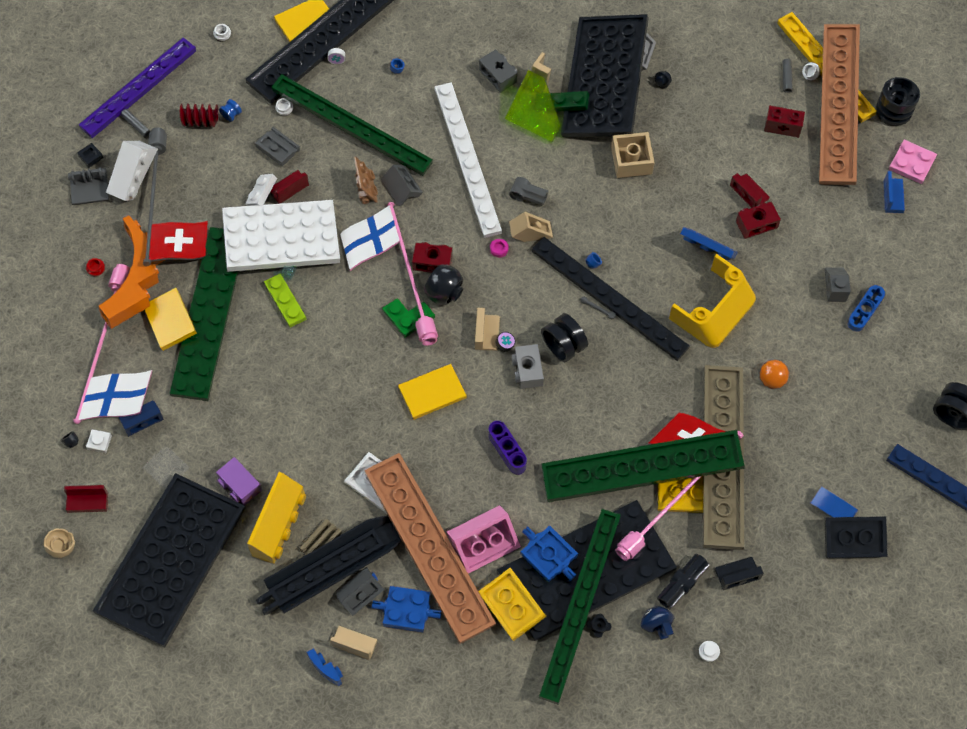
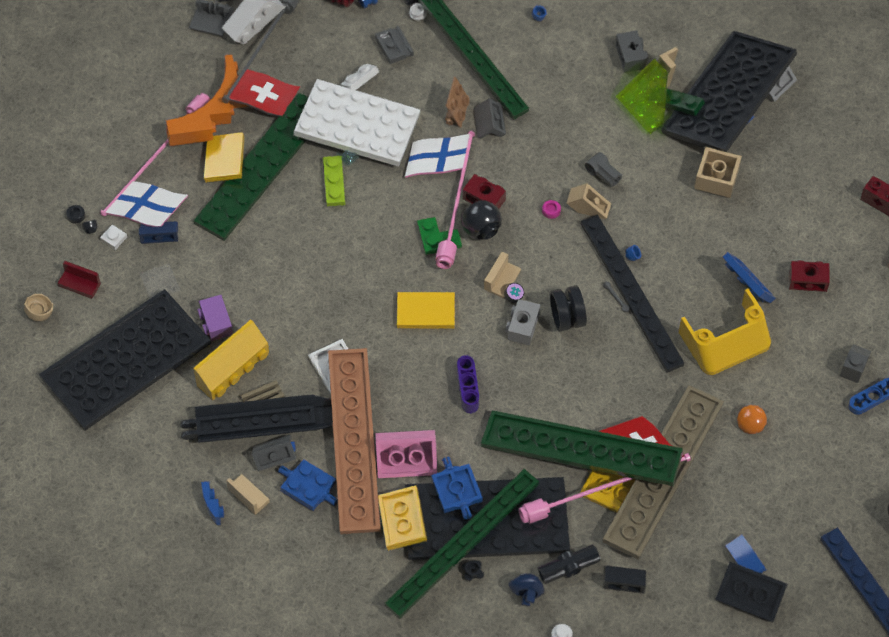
camera: 25 degrees right, 5 degrees down
red plate [86,258,105,276] -> none
dark red panel [270,170,309,204] -> none
white plate [435,82,502,238] -> none
black plate [655,71,672,89] -> none
dark red panel [730,173,770,208] -> none
none -> black tile [66,205,85,224]

